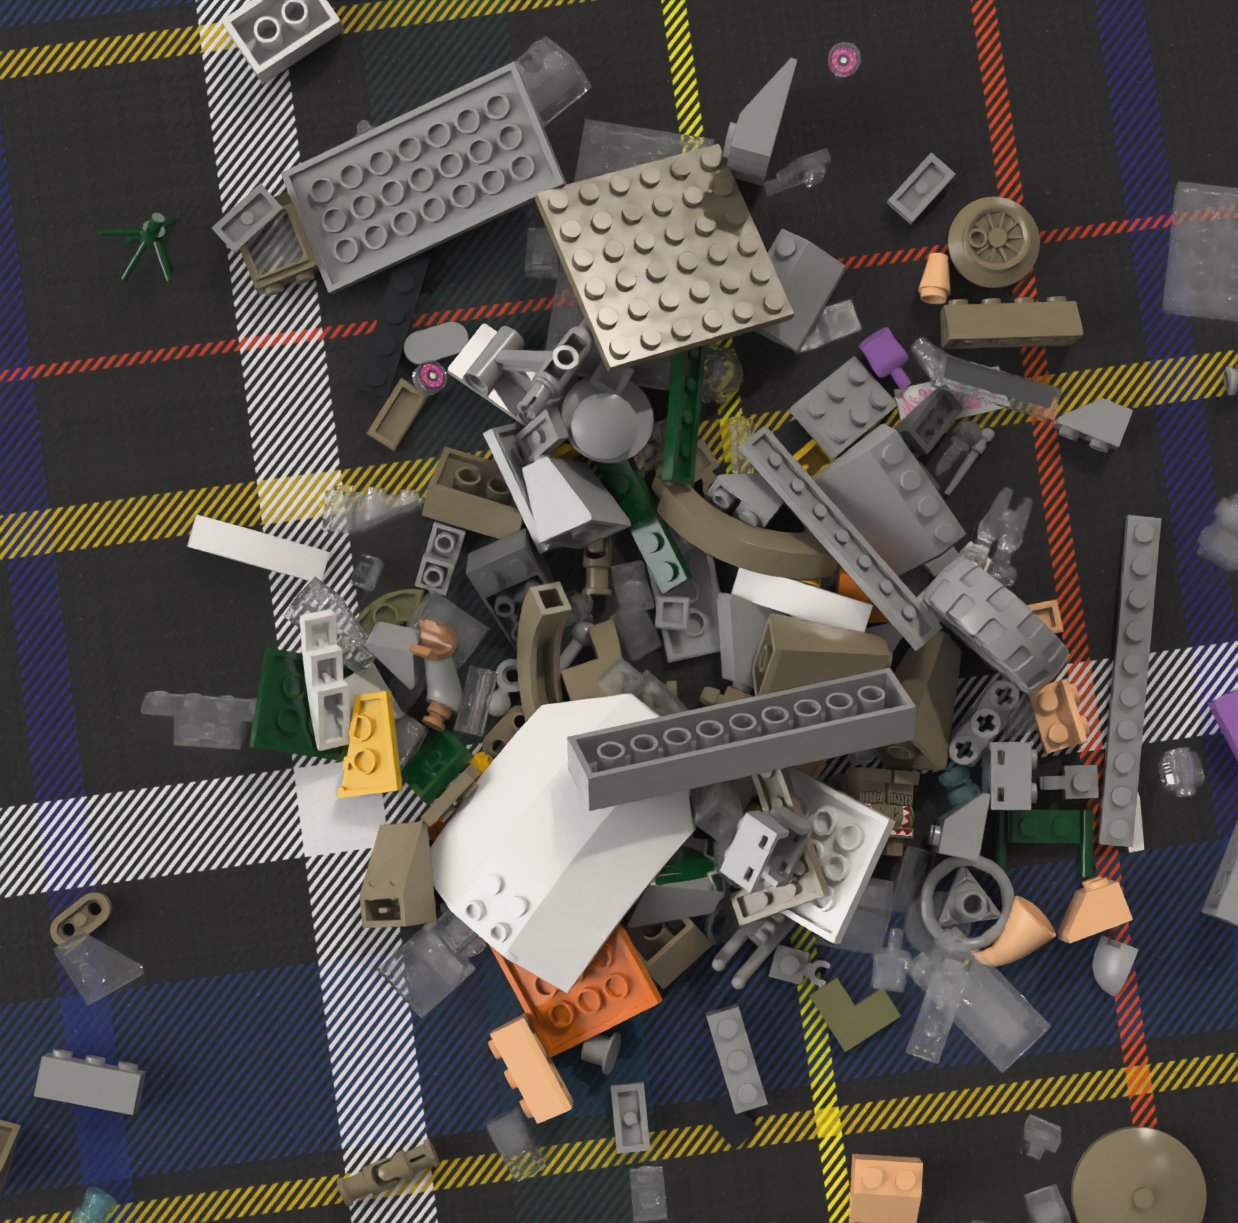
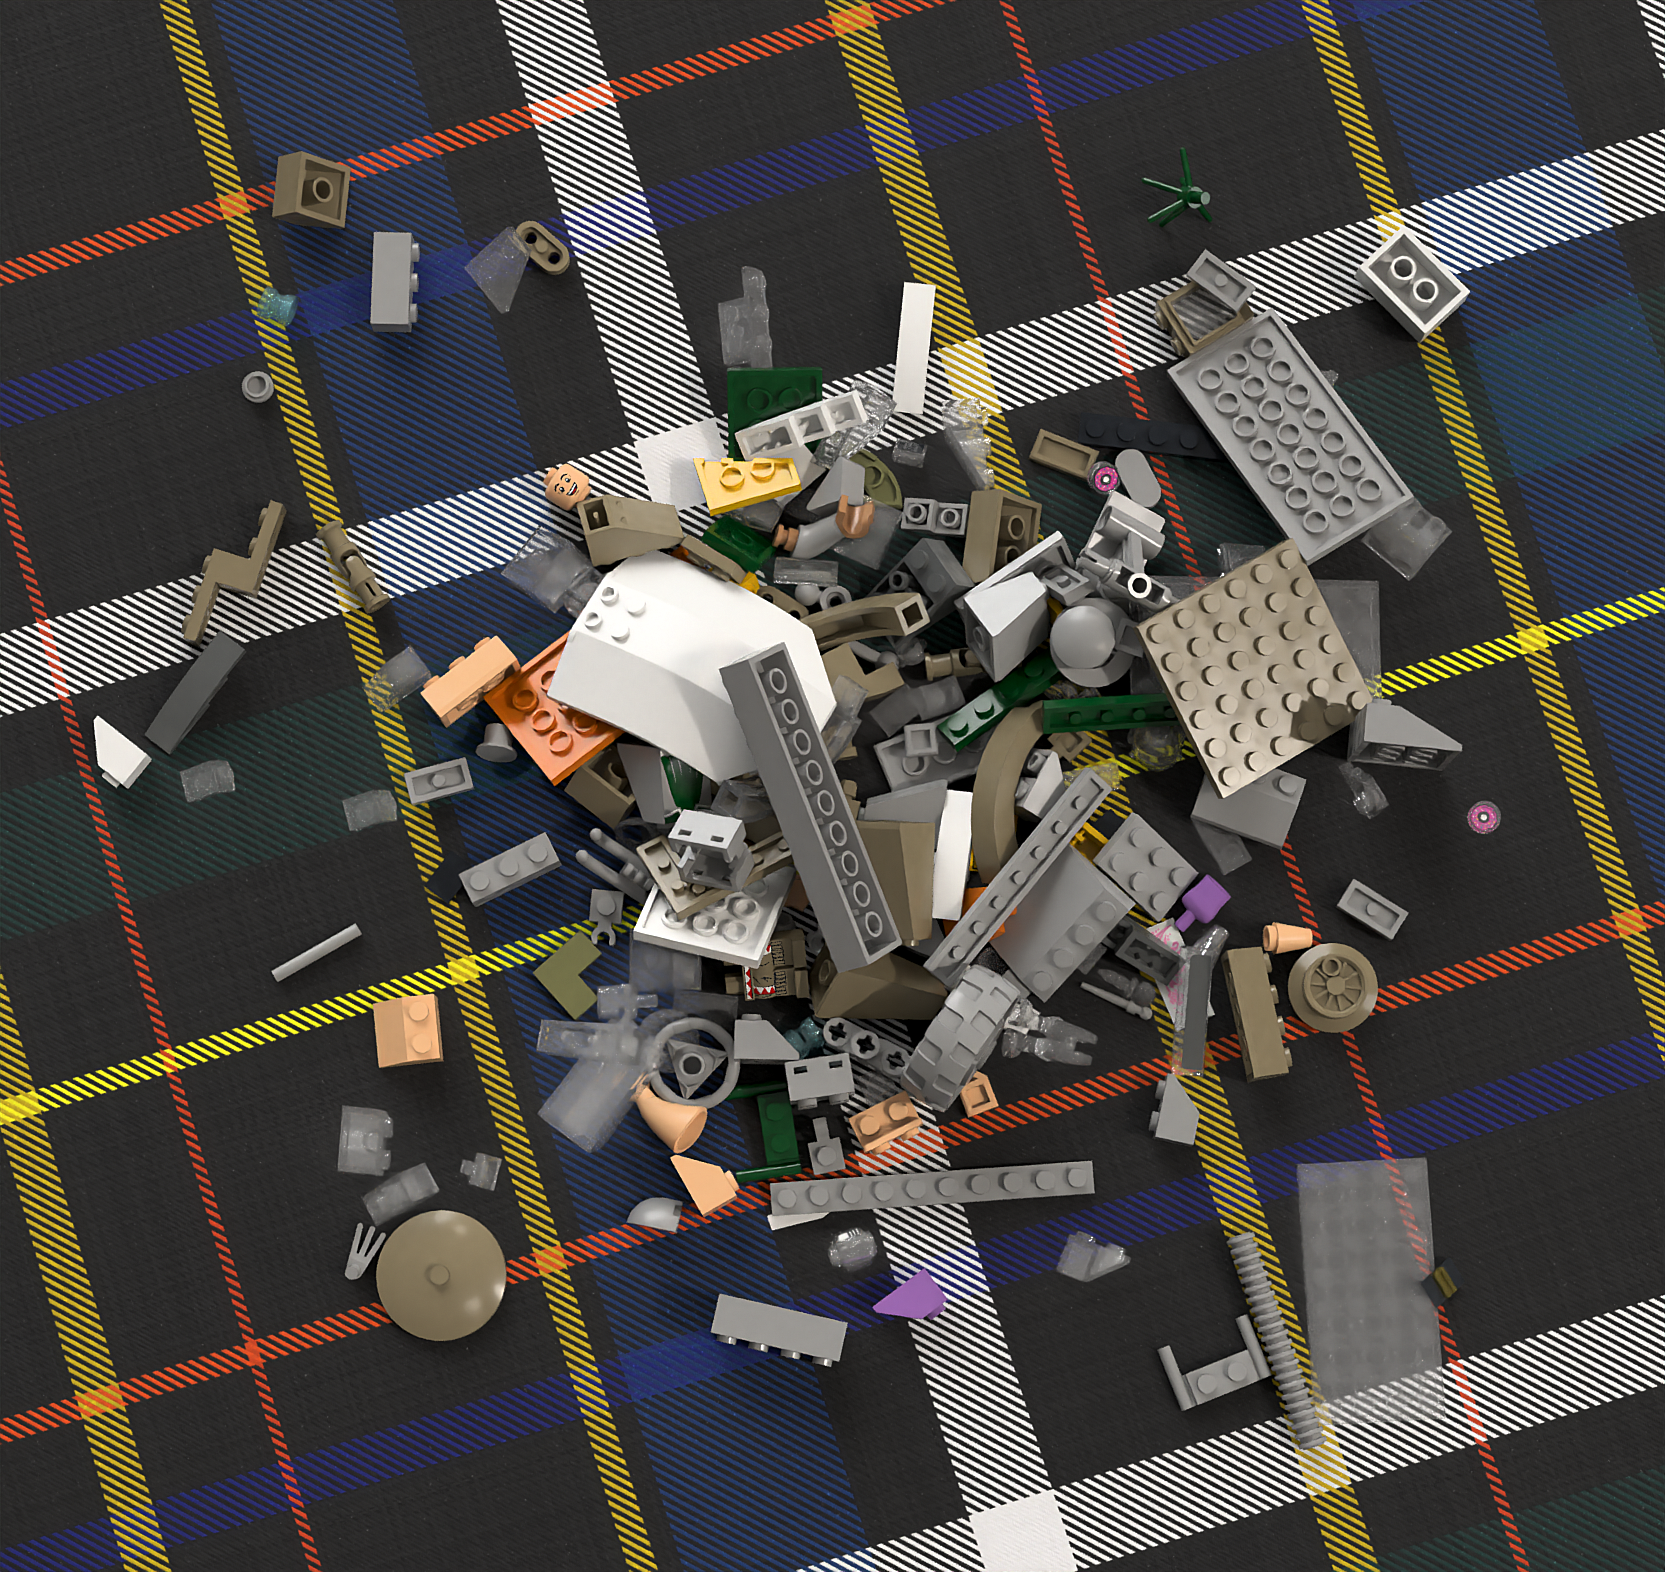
camera: 80 degrees right, 5 degrees down
none -> light nougat head [543,464,592,511]

